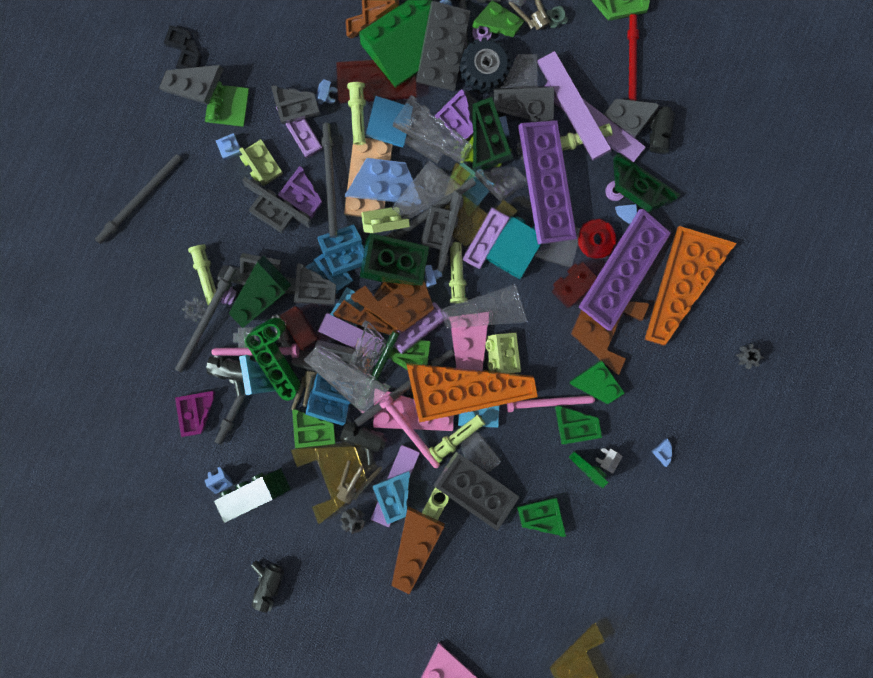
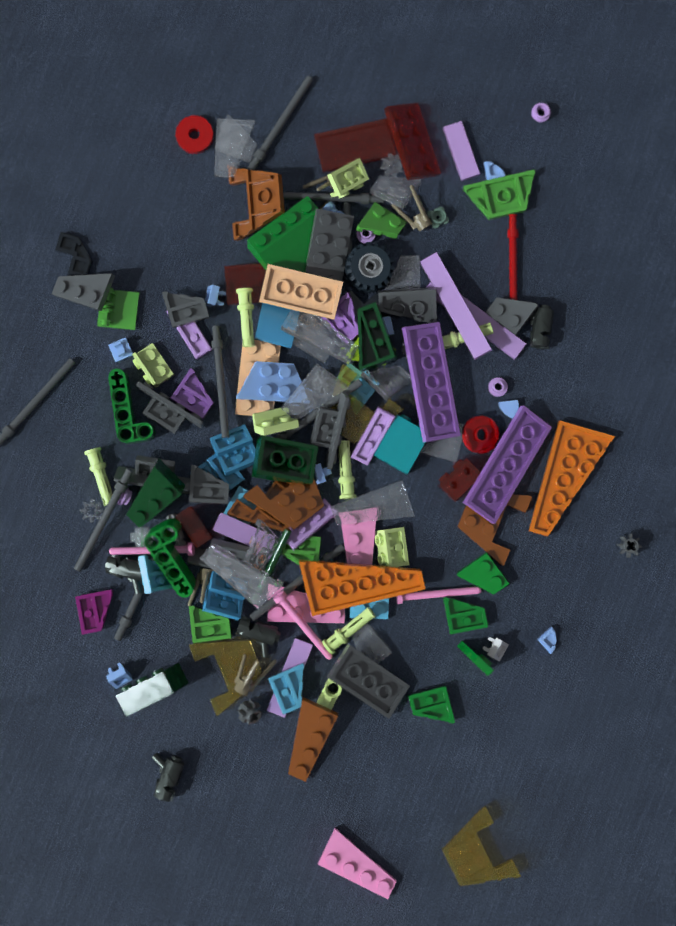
camera: 10 degrees left, 0 degrees up
dark green wing [613,153,681,212] -> none
none -> green beam [108,369,156,444]
none -> light nougat plate [259,264,343,320]

